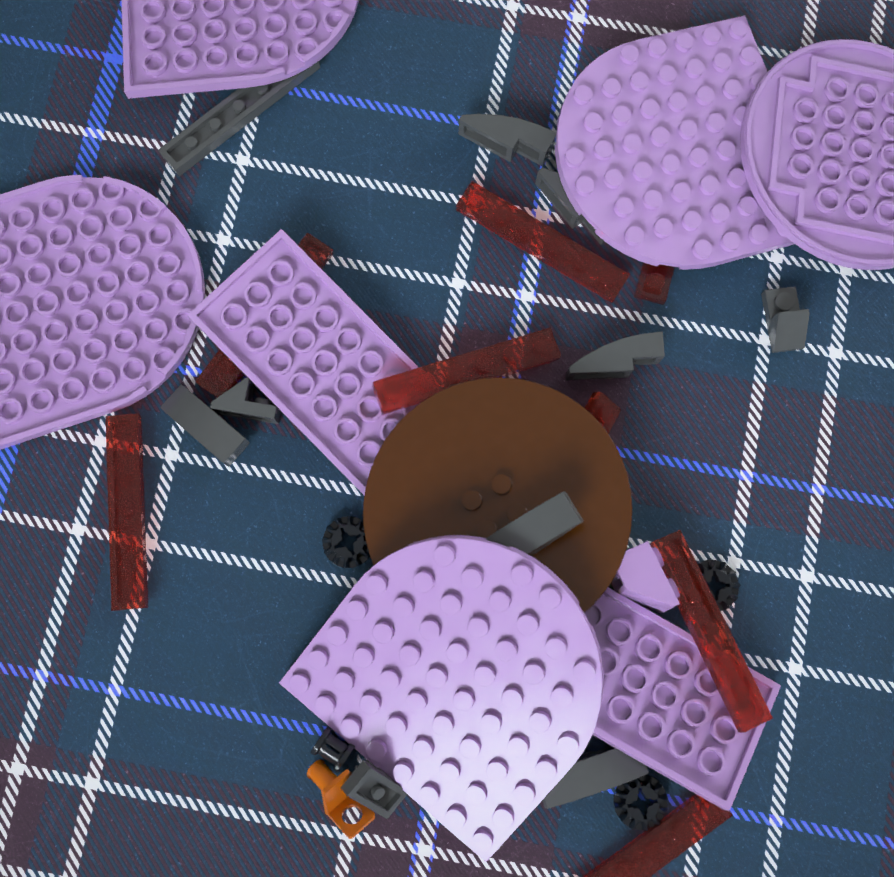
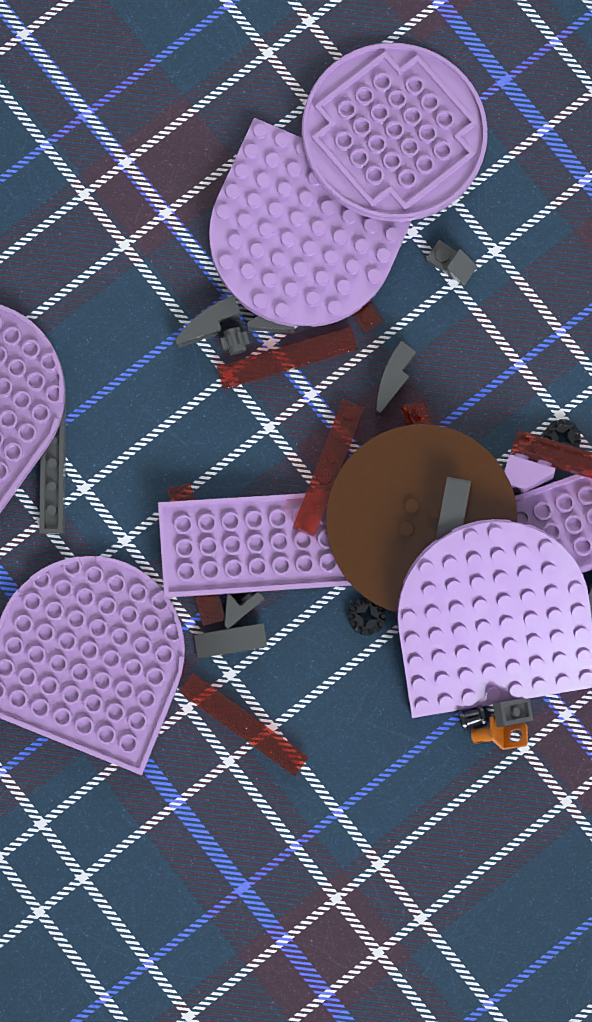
camera: 45 degrees left, 5 degrees up
none -> dark grey gear [220,327,250,355]

